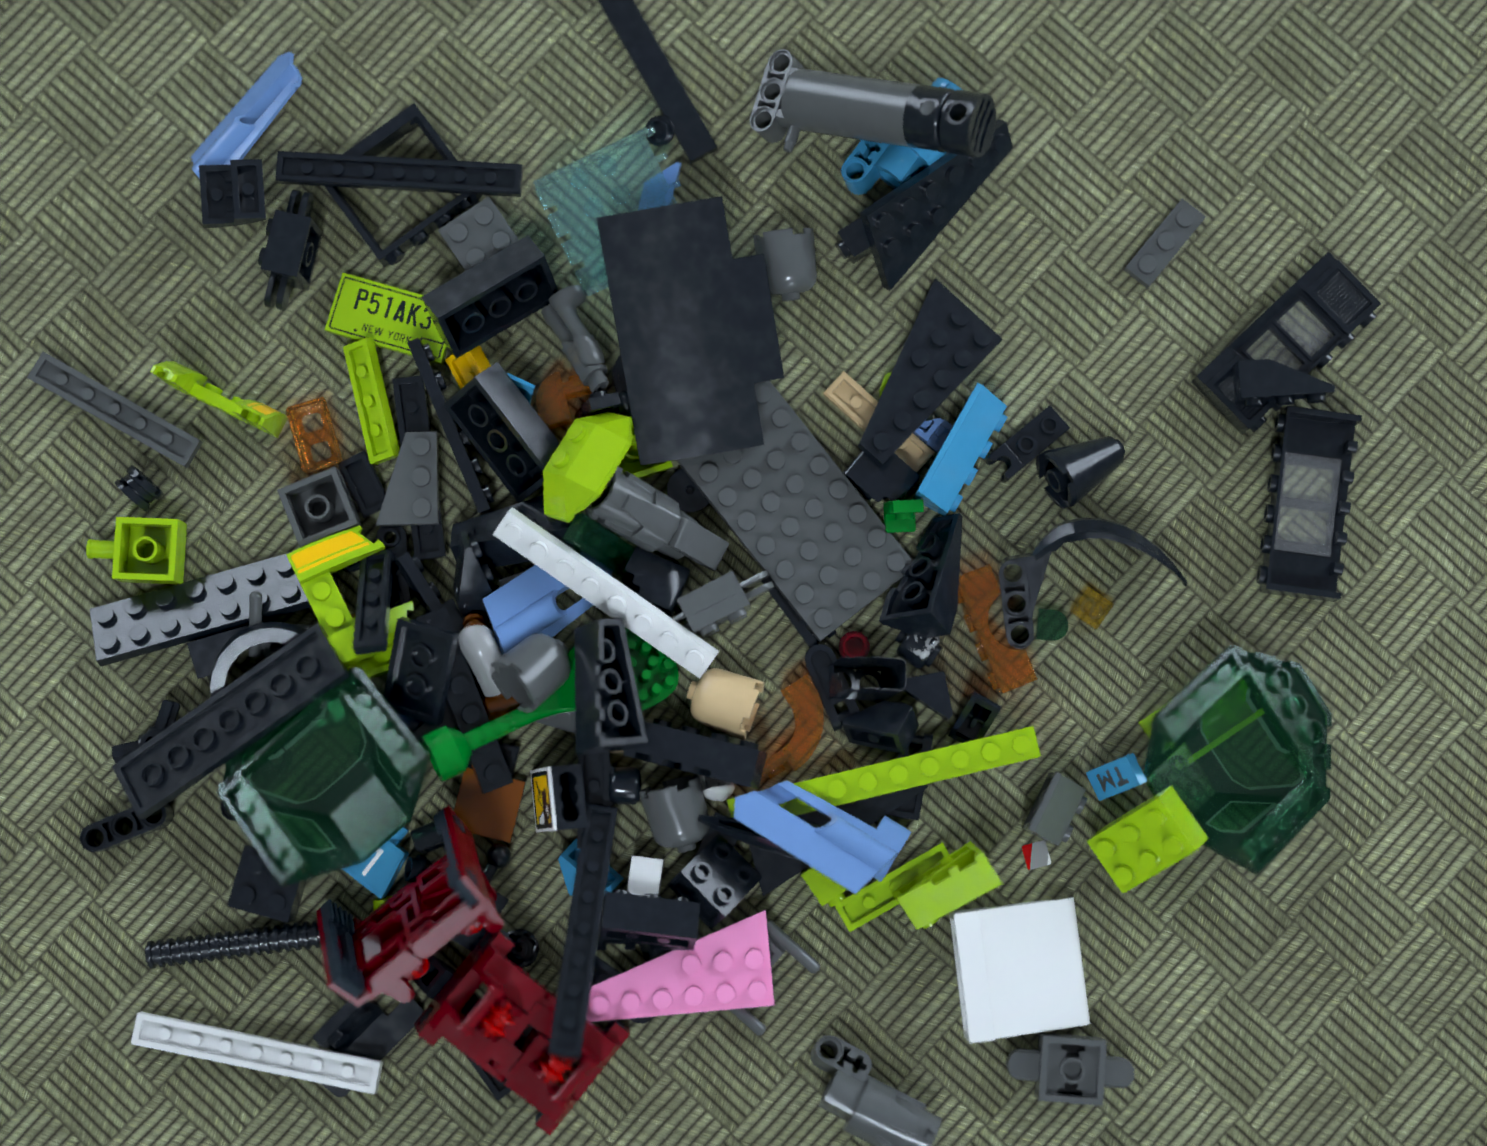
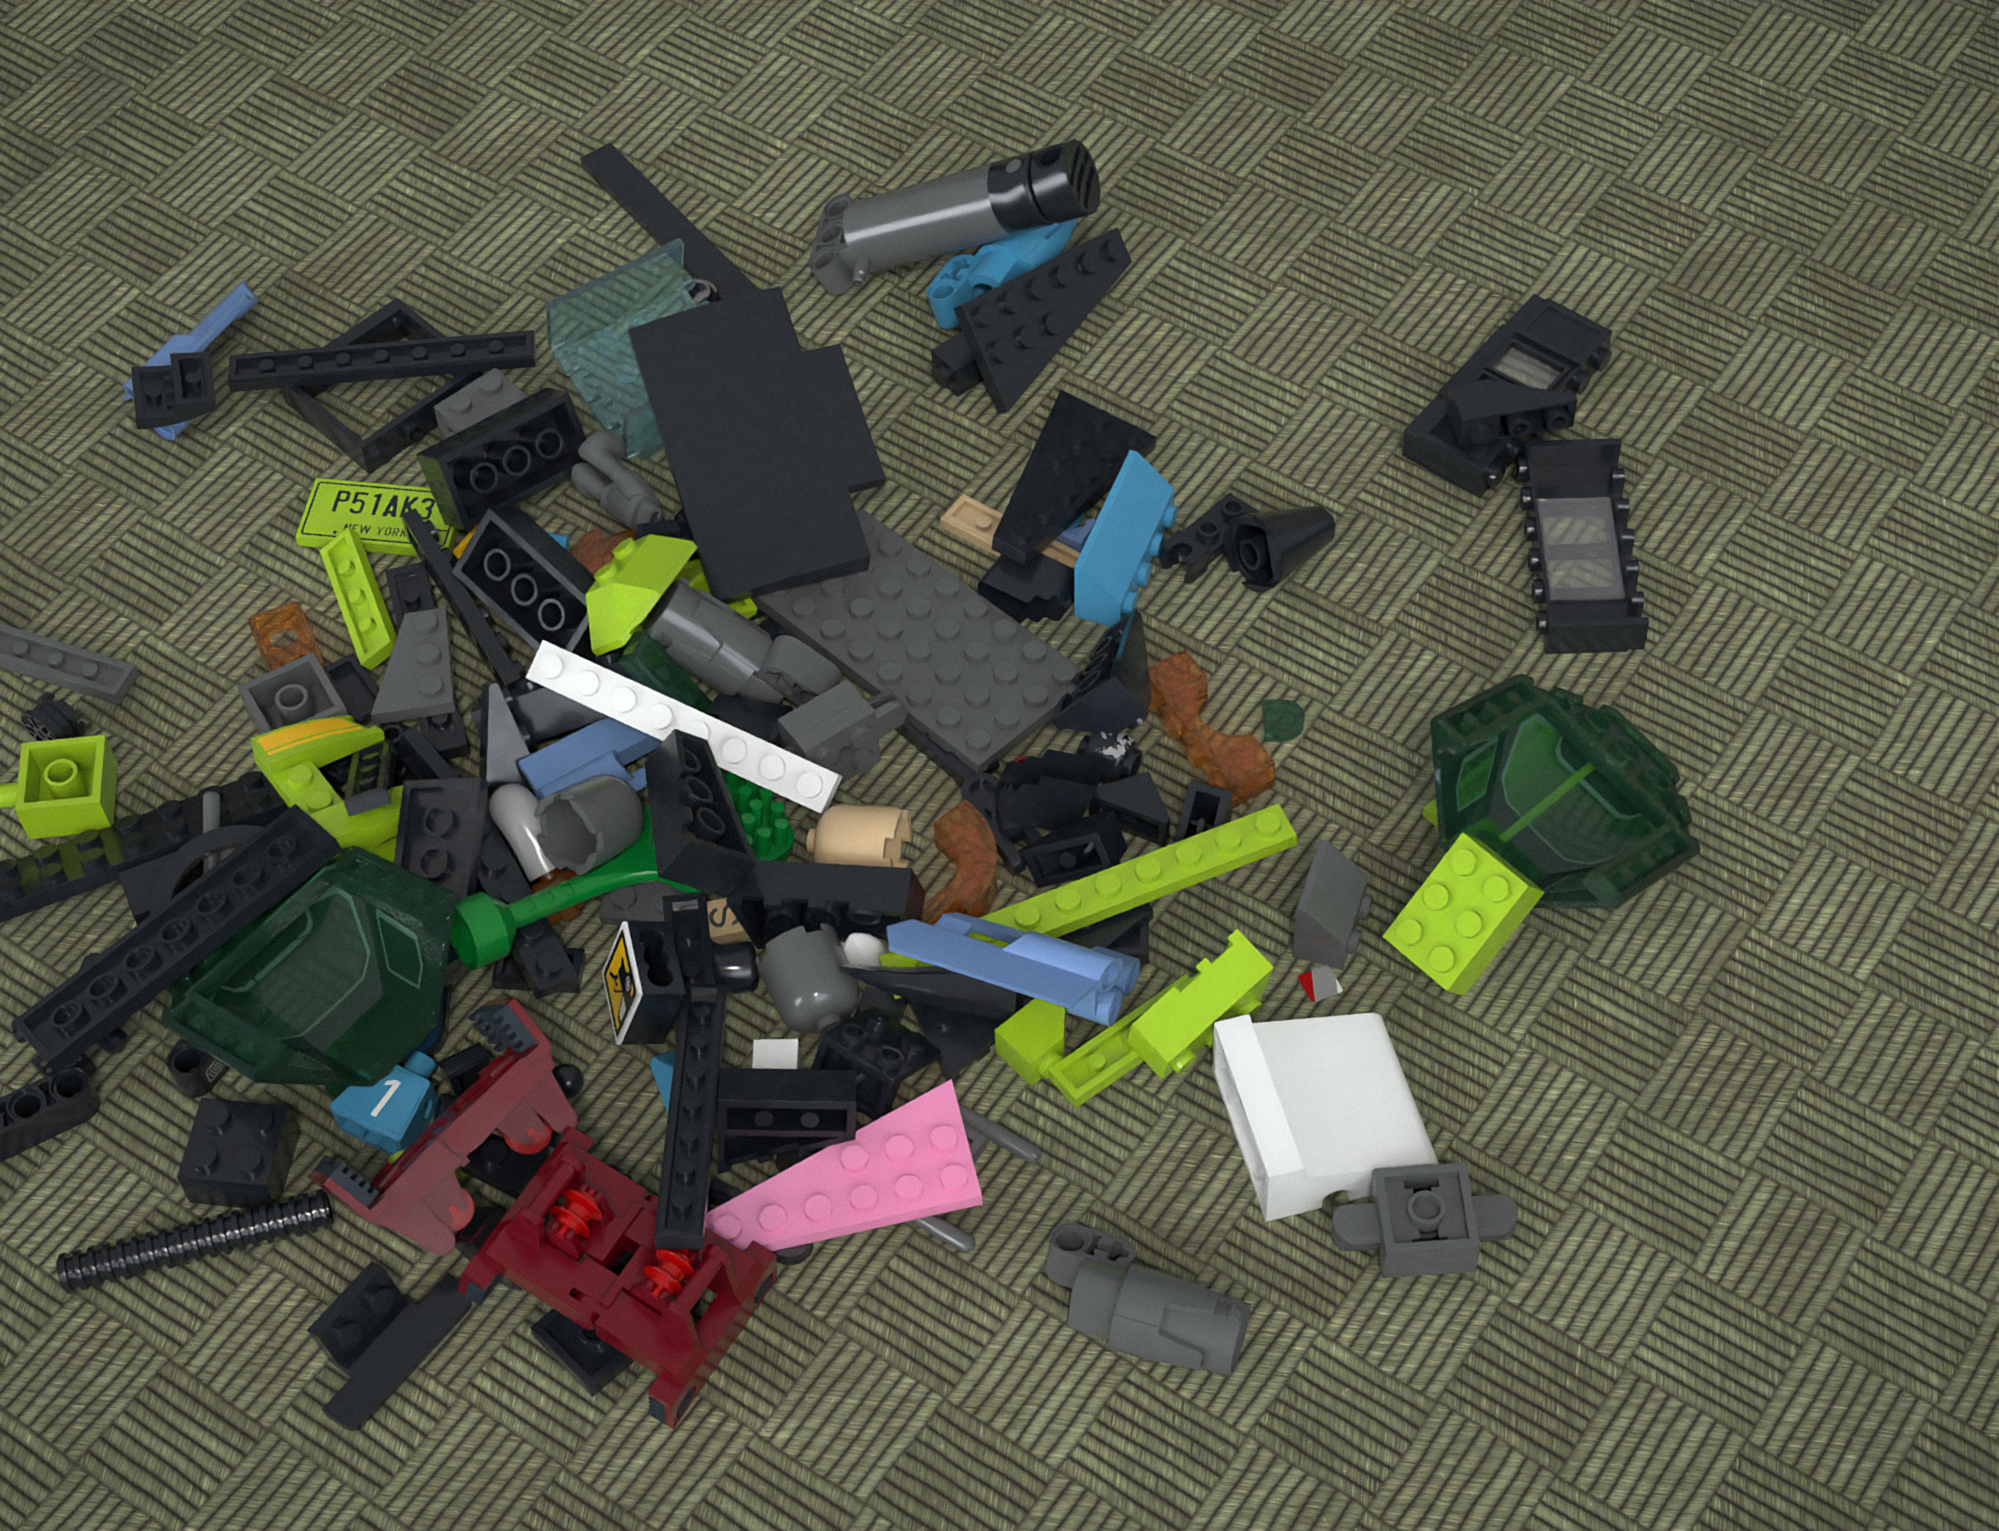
camera: 10 degrees left, 30 degrees down
white plate [131,1012,383,1094] -> none
lime wedge [150,361,289,438] -> none
black brick [258,189,323,311] -> none
dark orange tile [454,768,526,843] -> none
dark grey cylinder [753,228,817,301] -> none
green bracket [883,499,924,533] -> none
black piece [998,518,1187,649] -> none
clear yellow tile [1070,587,1114,630] -> none
dark azure tile [1086,753,1147,801] -> none
dark grey plate [1124,198,1206,289] -> none

